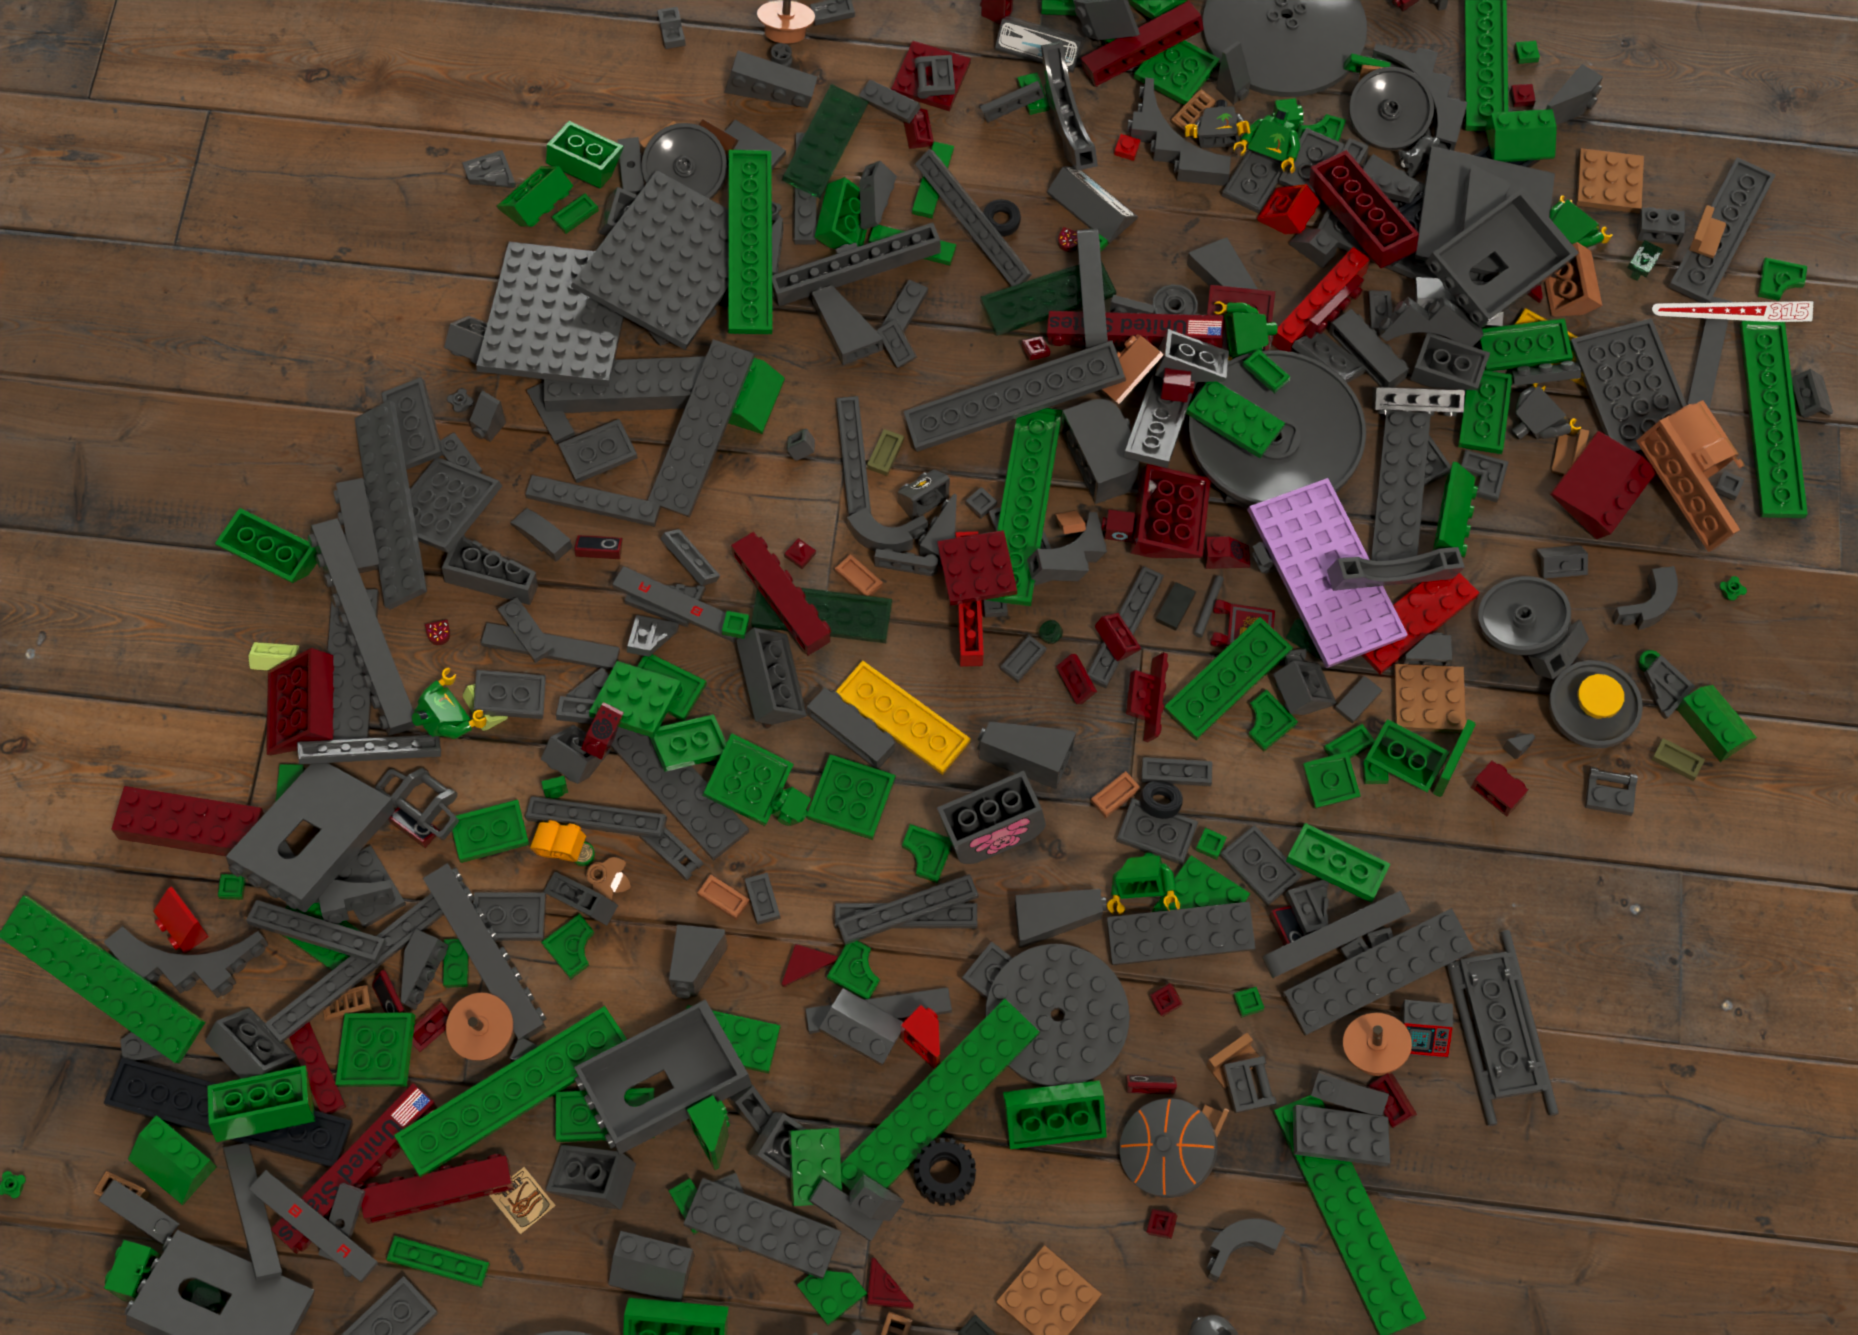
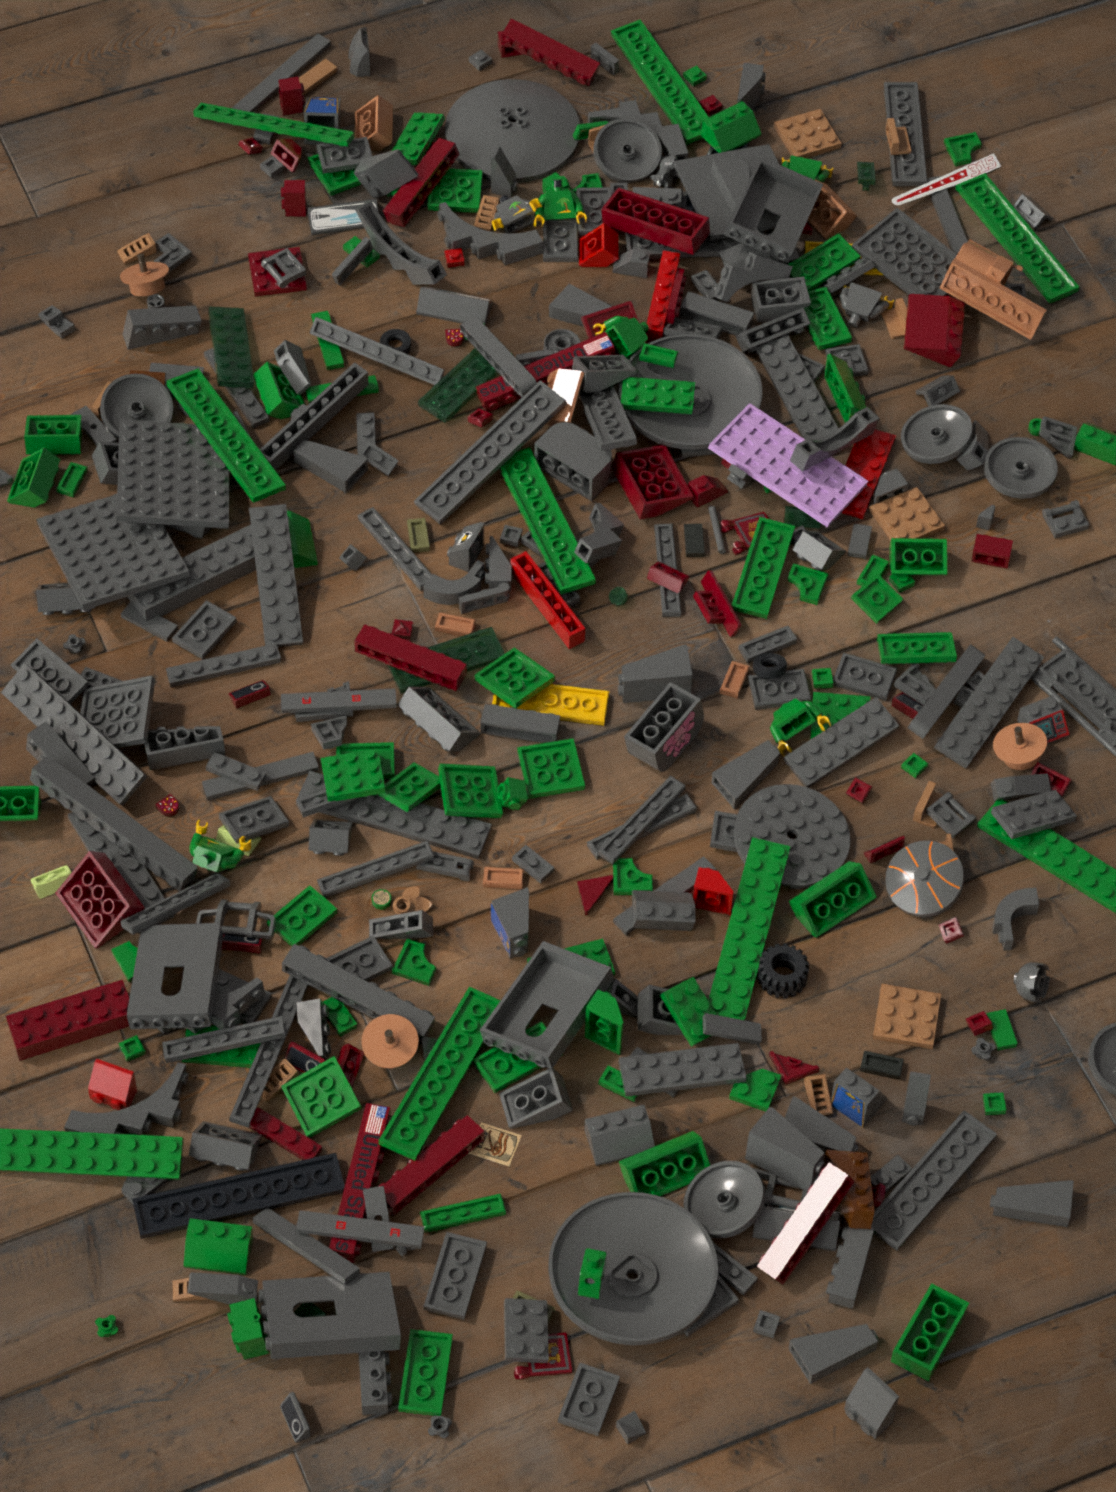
camera: 30 degrees left, 10 degrees down
green slope [207,1065,315,1142] -> none
dark grey slope [470,391,506,442] -> none
dark grey slope [510,508,572,562] -> none
light orange brick [530,820,586,862] -> none
green plate [541,776,569,798] -> none
dark red slope [581,702,624,760] -> none
dark grey plate [661,529,720,586] -> none
green plate [722,611,750,639] -> none
dark grey slope [849,1174,904,1221] -> none
dark grey plate [859,80,921,124] -> none
green tile [902,824,952,883] -> none
dark red slope [903,108,934,149] -> none
dark red plate [937,530,1017,606] -> none
dark grey tile [1000,635,1047,683] -> none
nougat tile [1055,511,1086,534] -> none
dark red plate [1056,654,1097,704] -> none
dark red brick [1101,509,1135,542] -> none
dark red brick [1161,368,1195,403] -> none
green tile [1433,719,1476,797] -> none
yellow tile [1577,674,1624,719] -> none
dark grey arch [1612,566,1678,630] -> none
dark grey brick [1637,207,1685,245] -> none
olive tile [1651,738,1705,781] -> none
green plate [1720,576,1747,601] -> none
none -> green plate [475,647,555,709]

